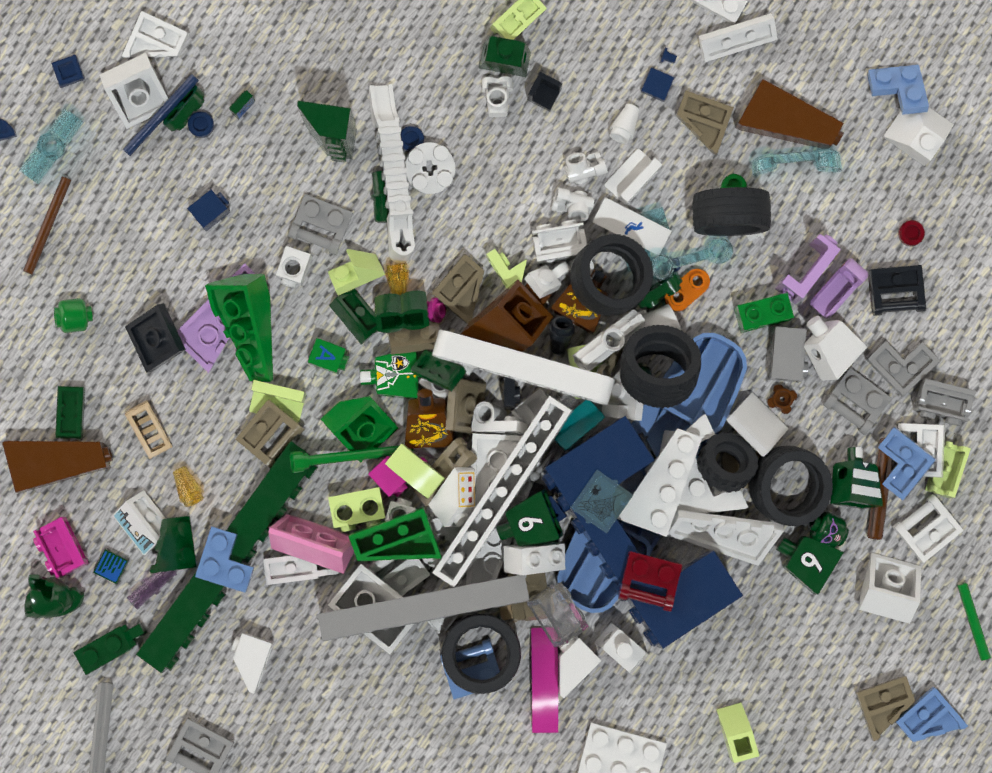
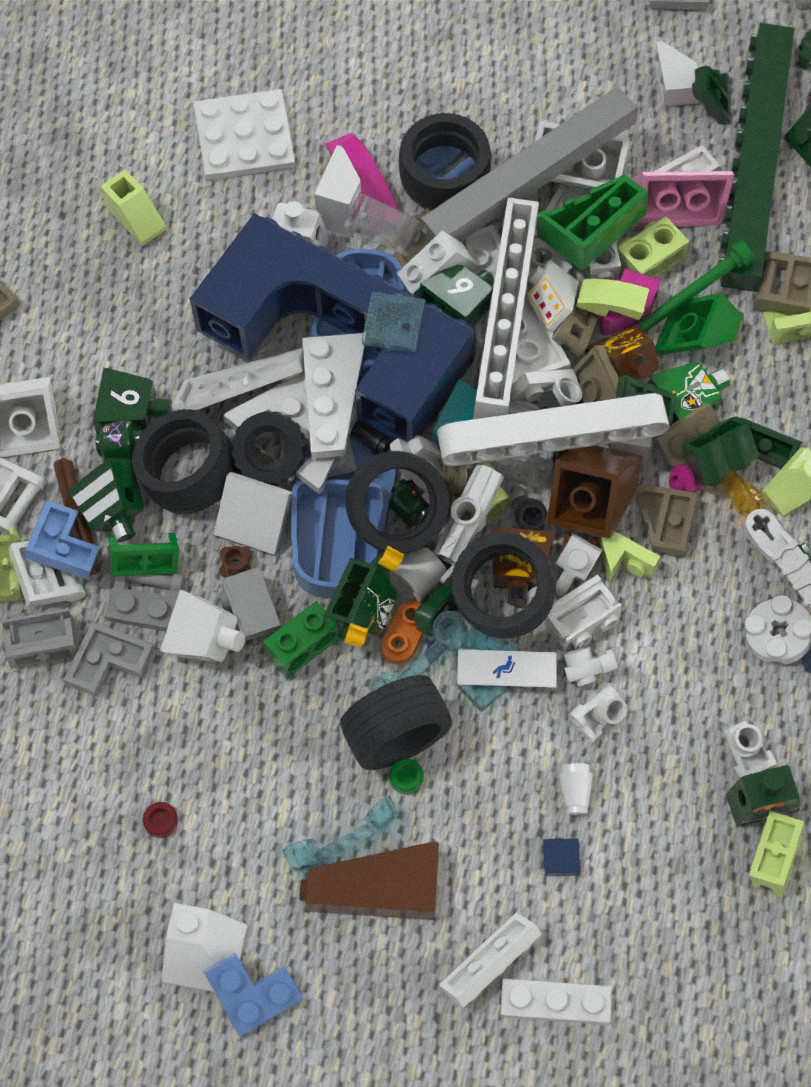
camera: 160 degrees right, 20 degrees down
medium blue plate [195,526,254,593] -> none
green brick [308,338,350,375] -> none
black panel [527,72,563,112] -> none
white panel [605,149,662,206] -> none
dark red plate [618,551,682,612] -> none
dark blue piece [659,47,677,64] -> none
dark tan wing [676,90,734,155] -> none
lavender panel [775,234,841,305] -> none
lavender animal [810,258,868,319] -> none
black plate [869,265,926,316] -> none
none -> green hinge [107,533,179,577]
none -> dark green torso [324,546,404,649]
none -> dark green wing [692,66,731,125]

